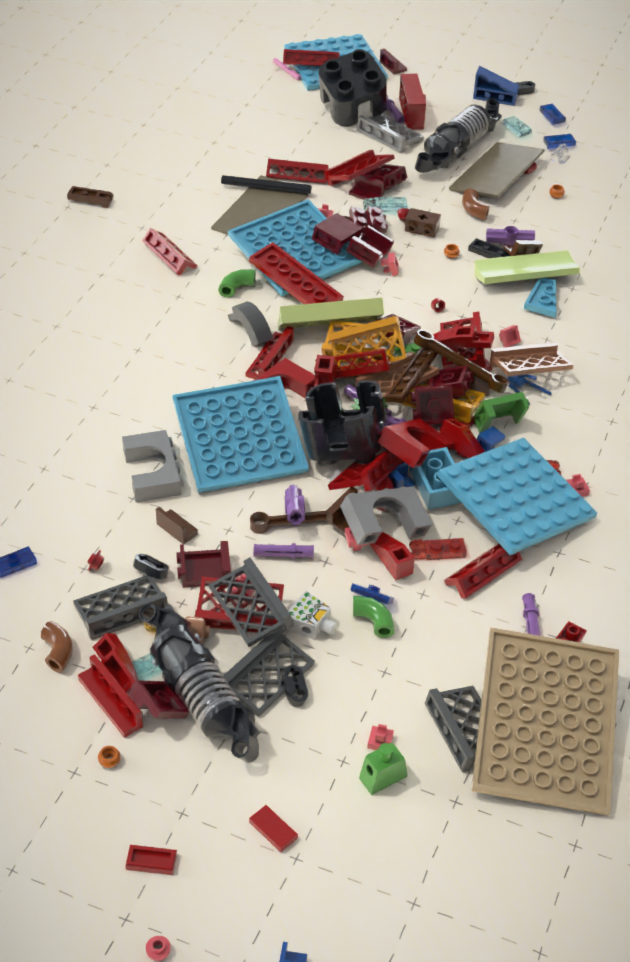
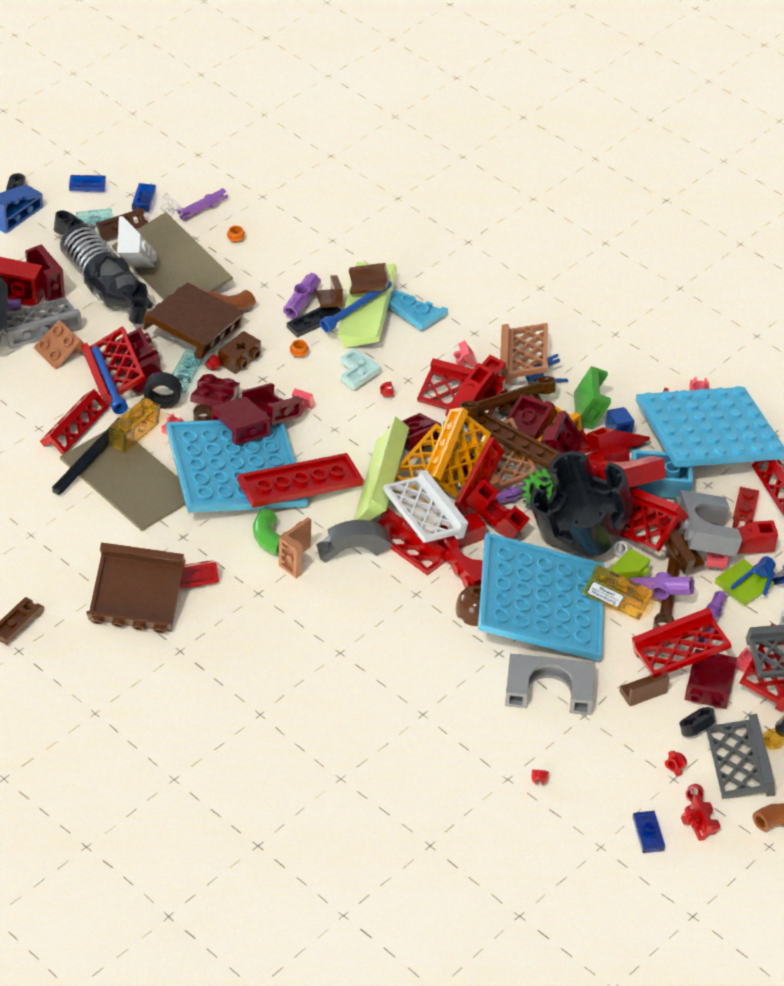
camera: 70 degrees left, 0 degrees up
none -> dark red panel [25,244,65,302]
none -> nougat bracket [34,320,85,369]
none -> reddish brown panel [86,542,186,634]
none -> blue piece [92,346,128,414]
none -> reddish brown plate [95,208,148,240]
none -> clear yellow brick [108,397,160,453]
none -> white slope [117,216,157,268]
none -> reddish brown panel [143,282,244,360]
none -> black tyre [144,372,182,409]
none -> medium lavender pin [178,188,228,221]
none -> nougat bracket [279,517,312,579]
none -> blue piece [320,281,392,333]
none -> light aqua plate [340,348,381,390]
none -> reddish brown panel [348,263,390,295]
none -> white fence [383,470,468,543]
none -> hinge [531,769,549,786]
none -> clear yellow brick [583,564,653,620]
none -> lime slope [605,548,651,588]
none -> red fence [631,607,732,678]
none -> red hips [681,795,721,841]
none -> red hinge [685,783,704,802]
none -> lime tile [715,559,774,606]
none -> blue plant [730,556,776,596]

